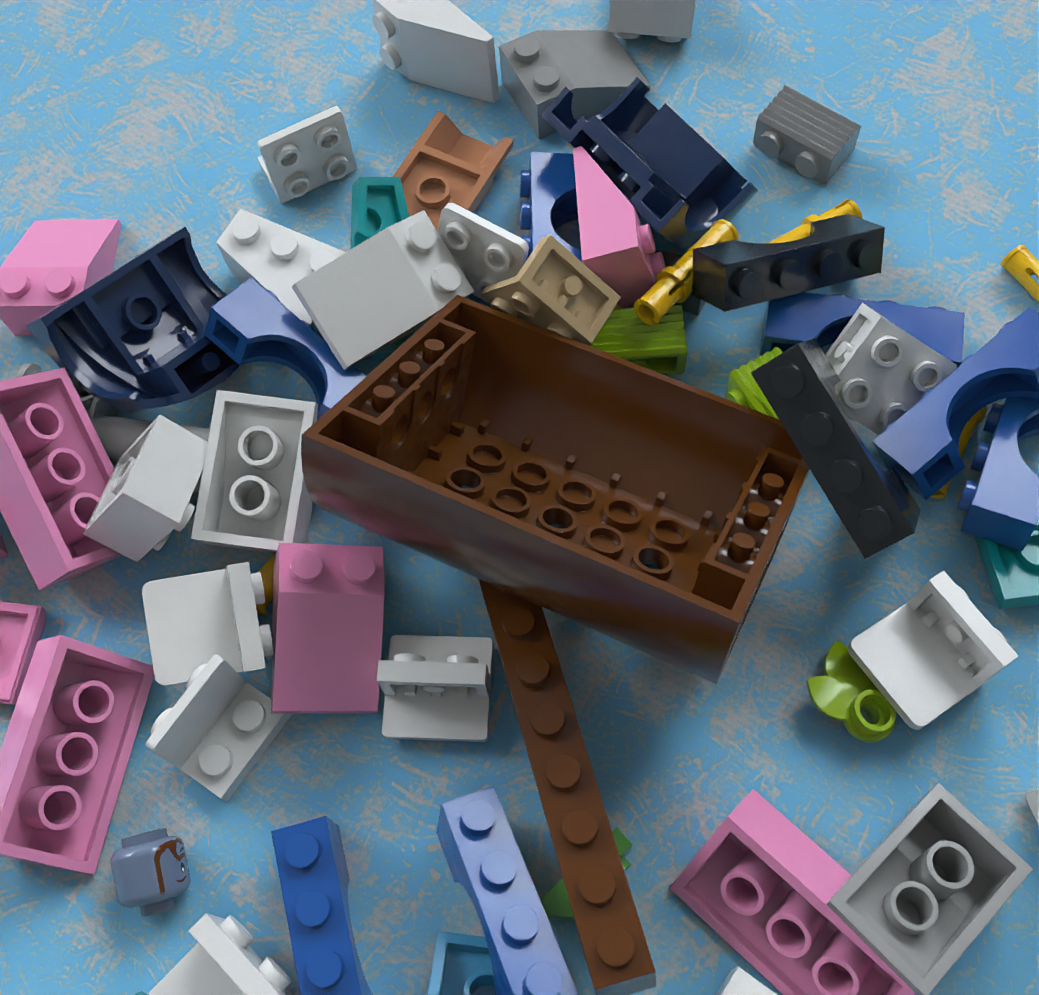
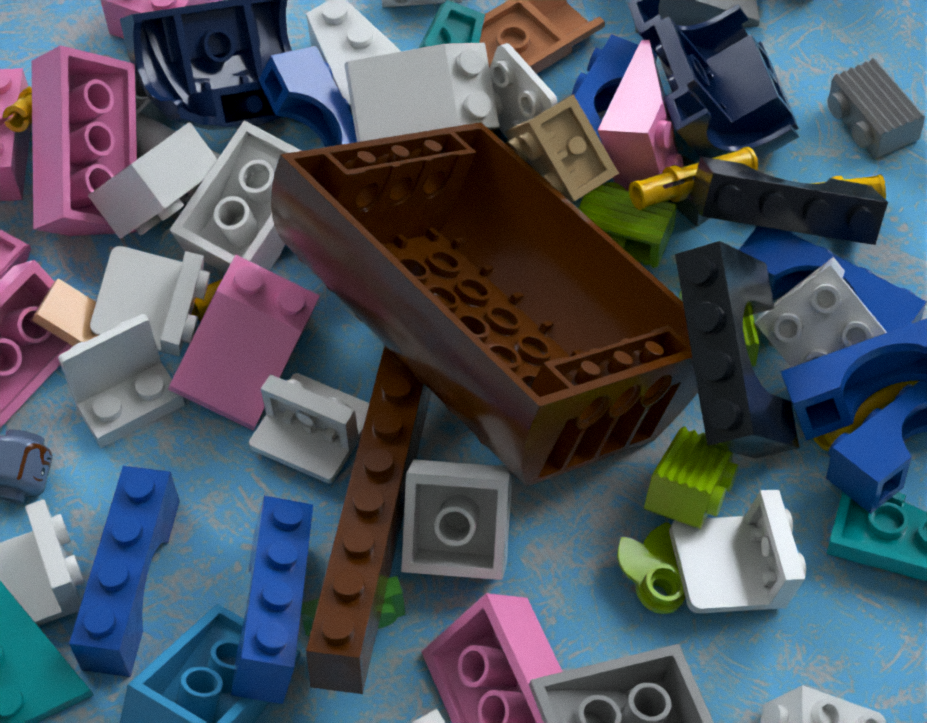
camera: 20 degrees right, 10 degrees down
none -> light nougat tile [31,278,98,346]
none -> white brick [401,459,512,580]
none -> lime brick [644,426,739,529]

